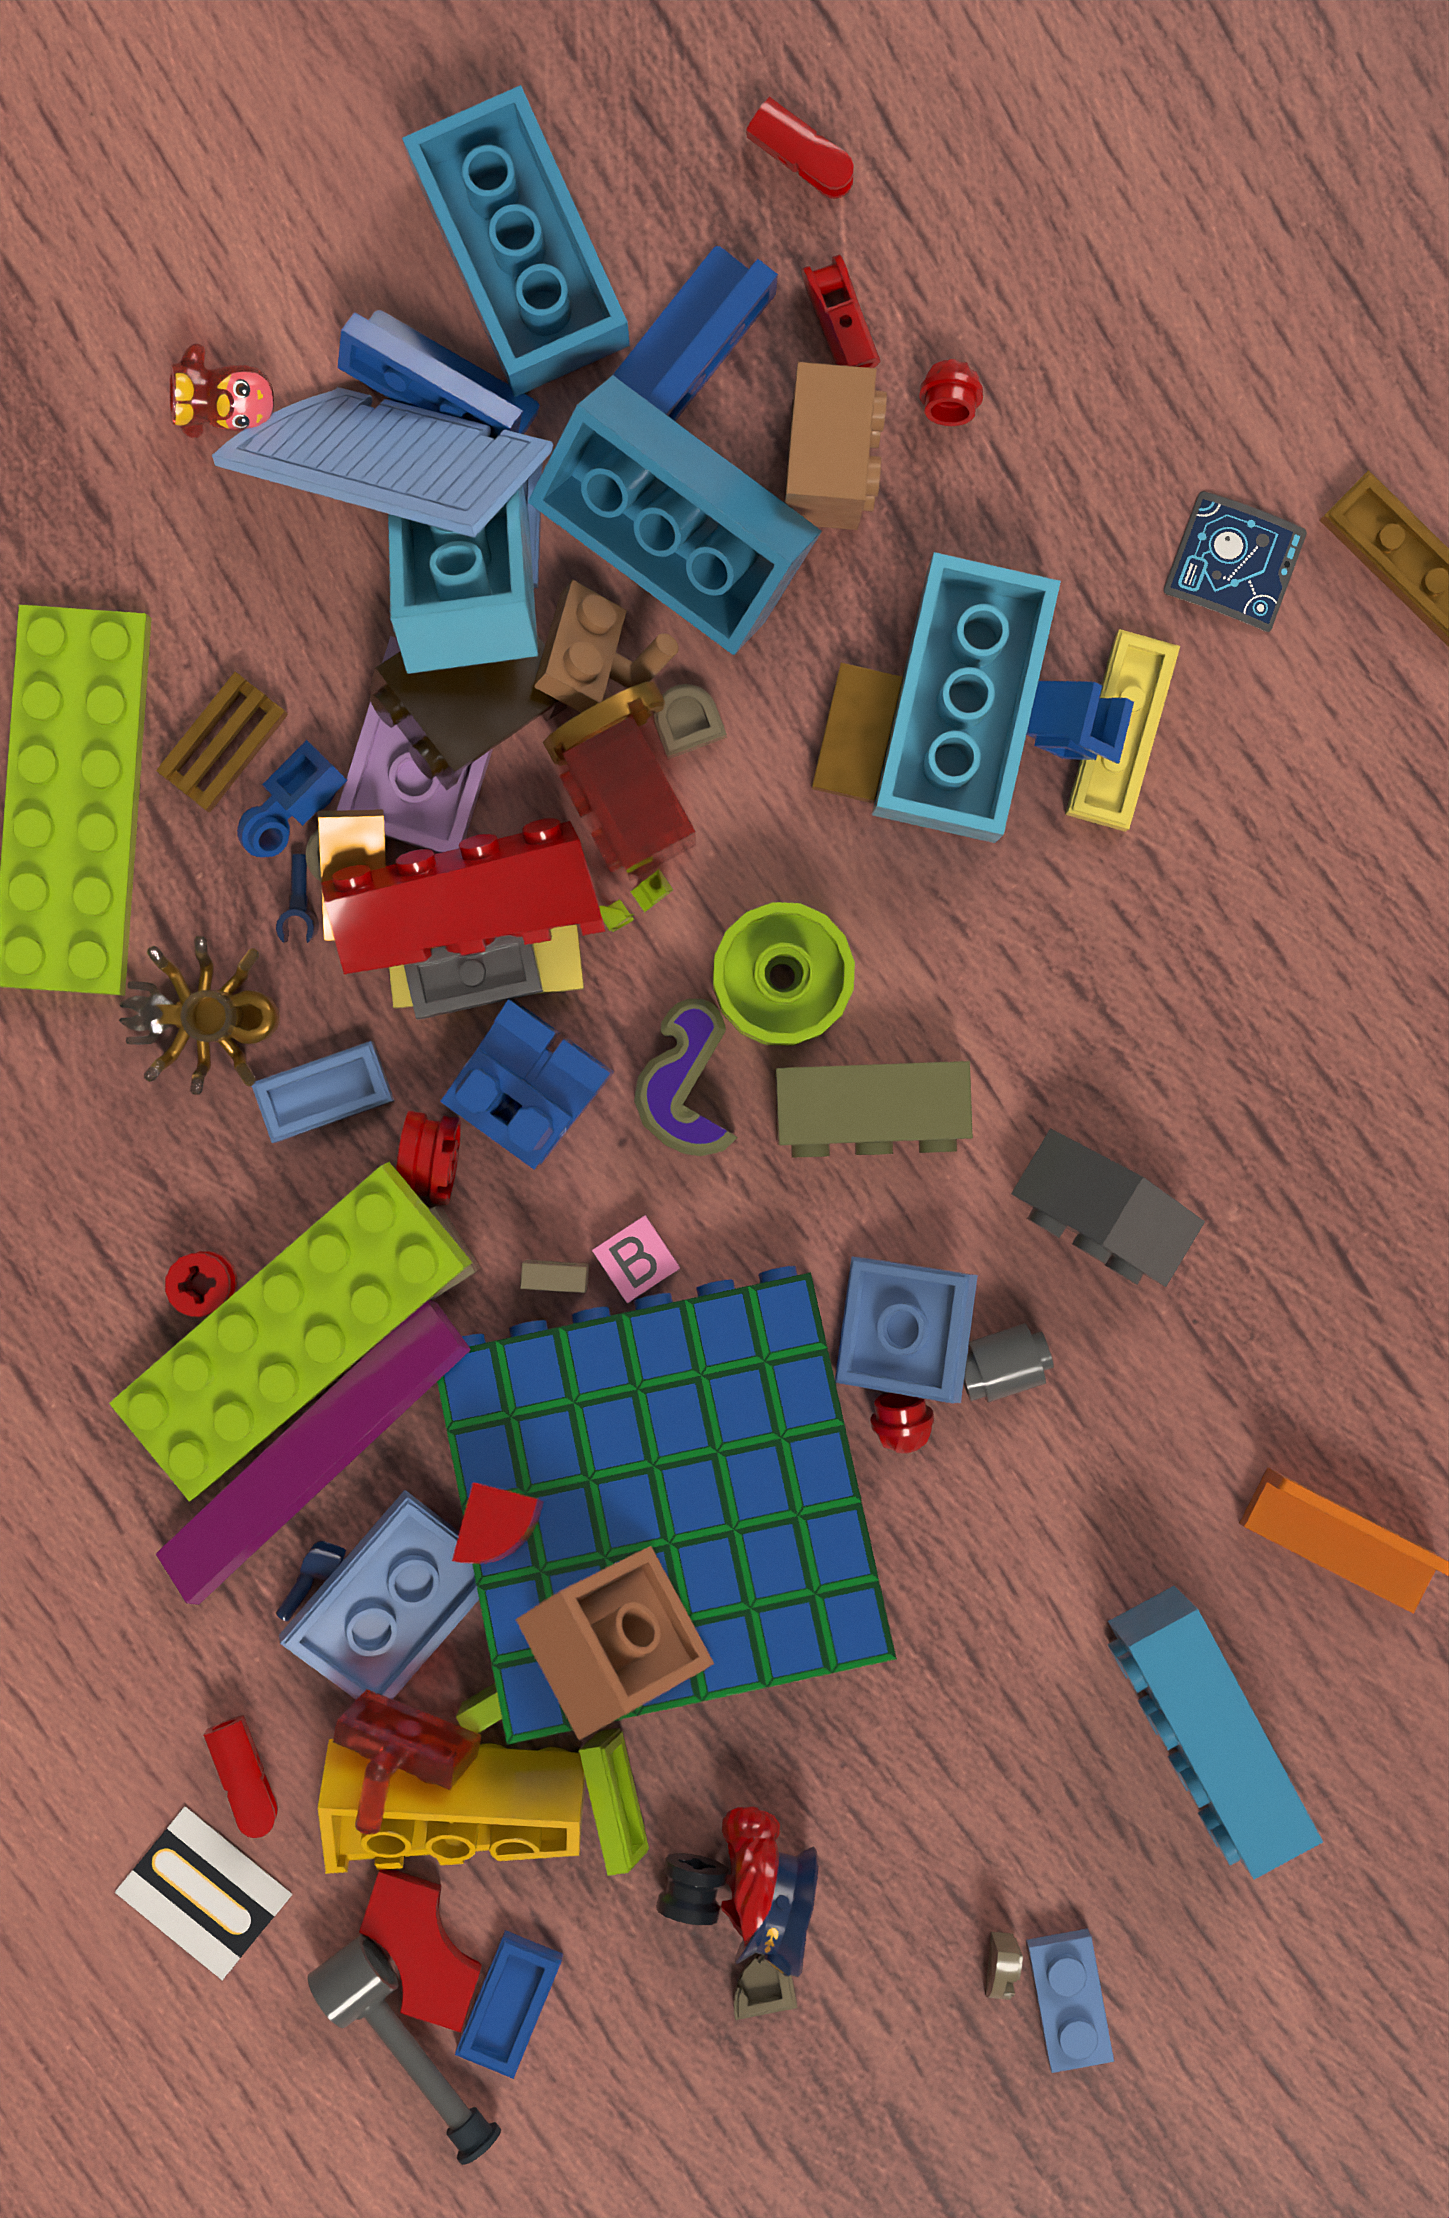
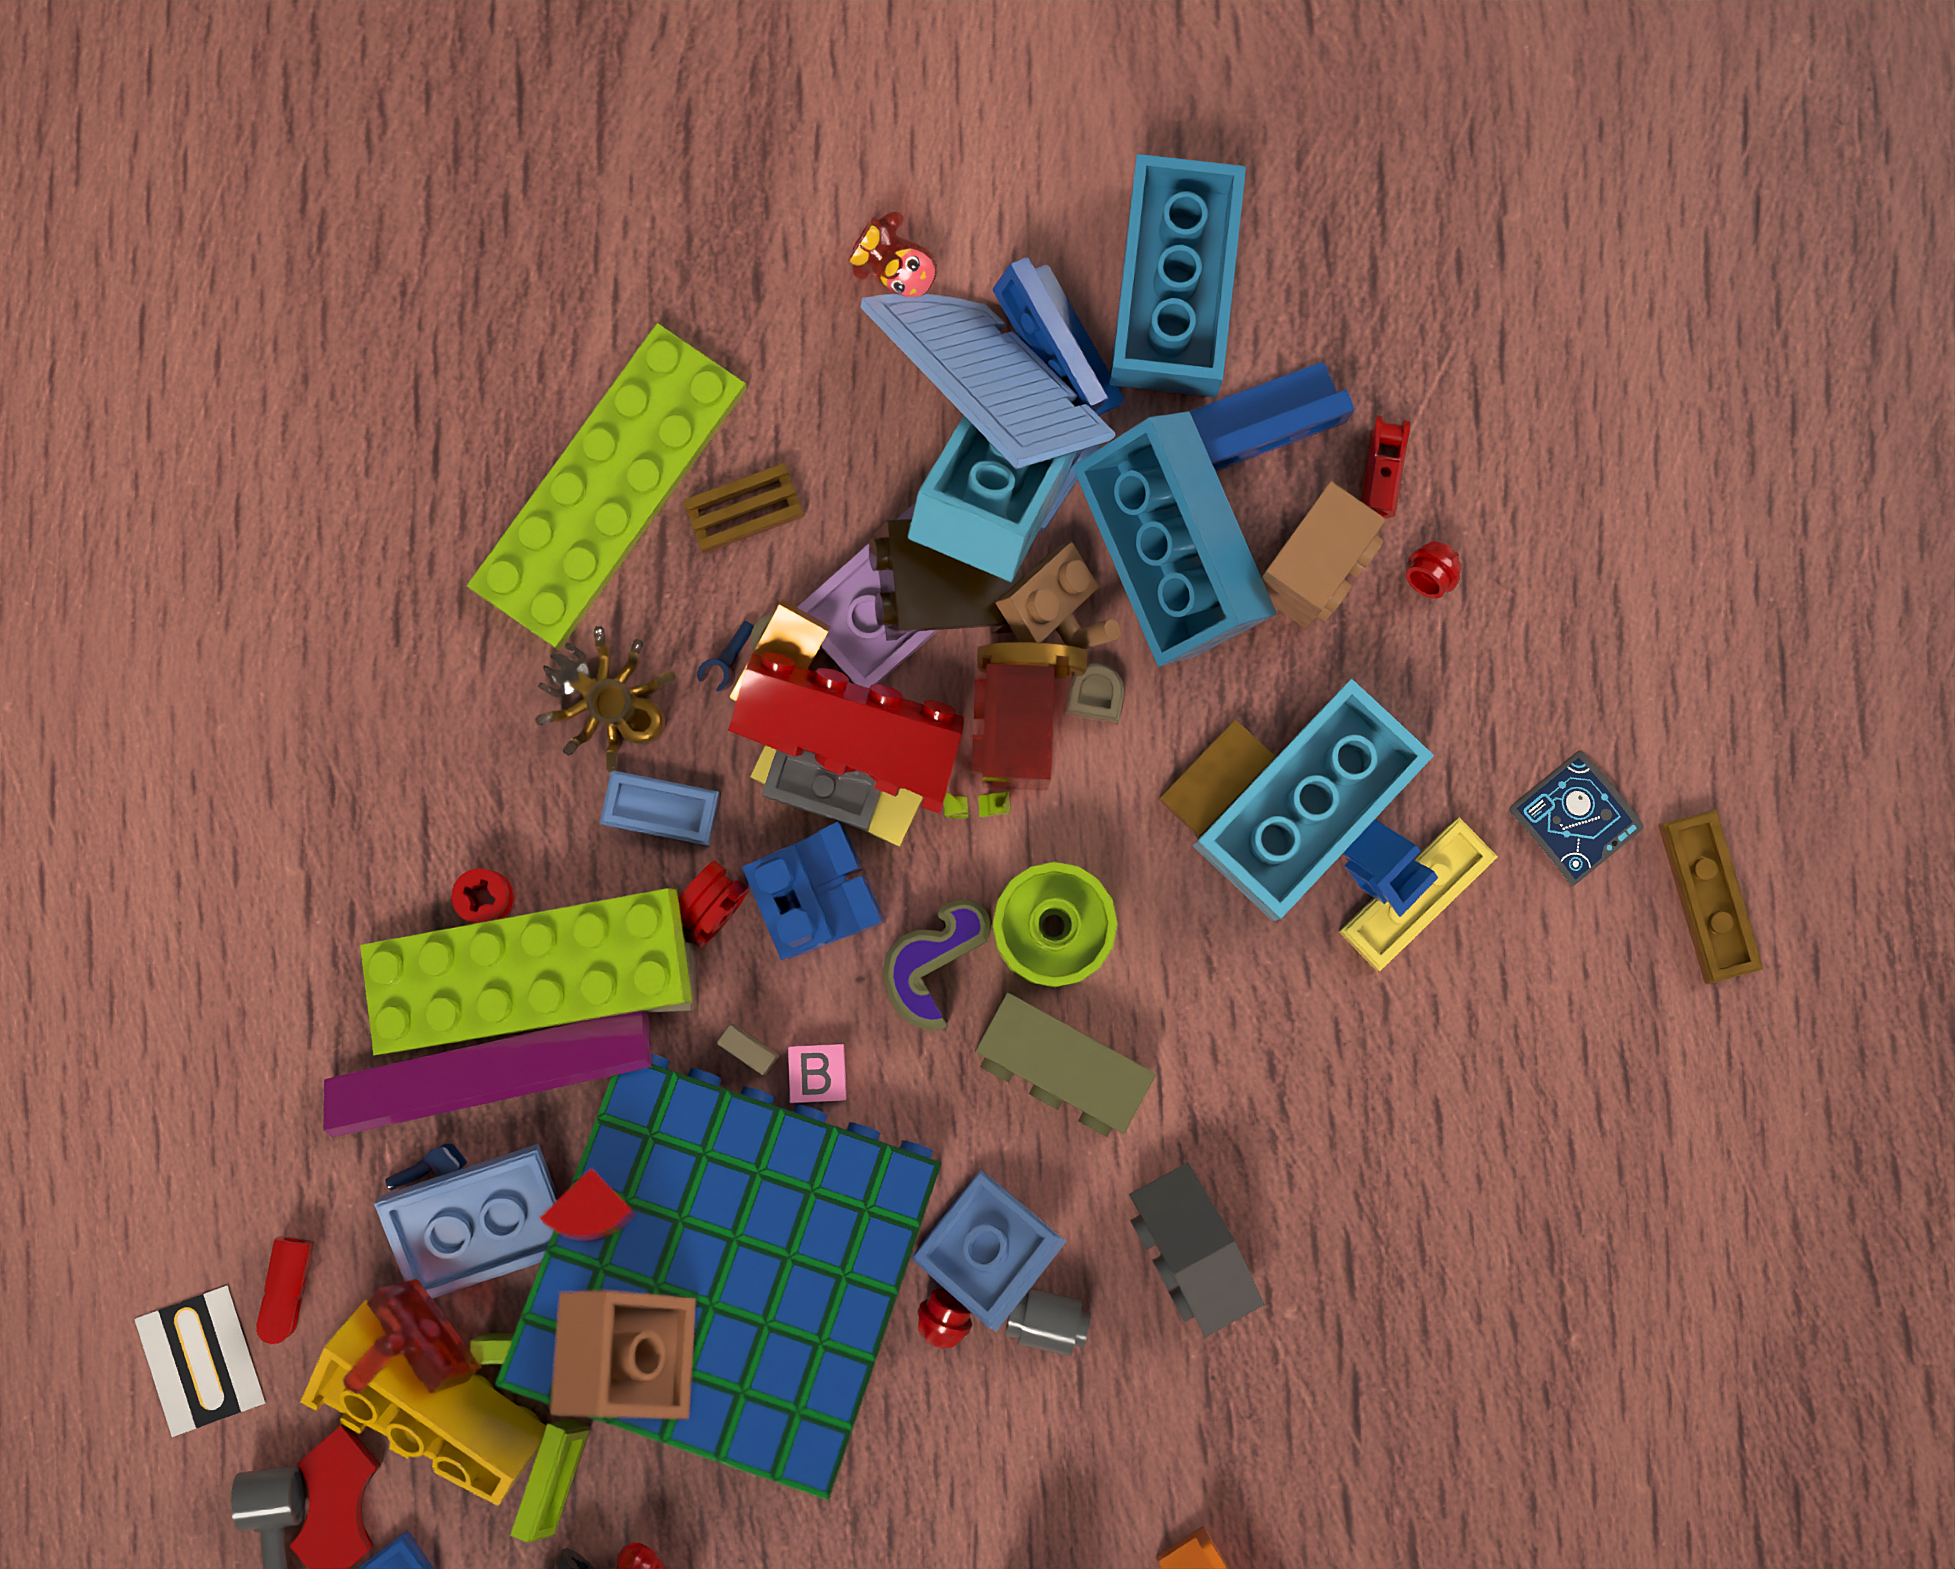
camera: 30 degrees right, 5 degrees down
blue plate [237,740,348,857] -> none
red bar [746,97,854,199] -> none

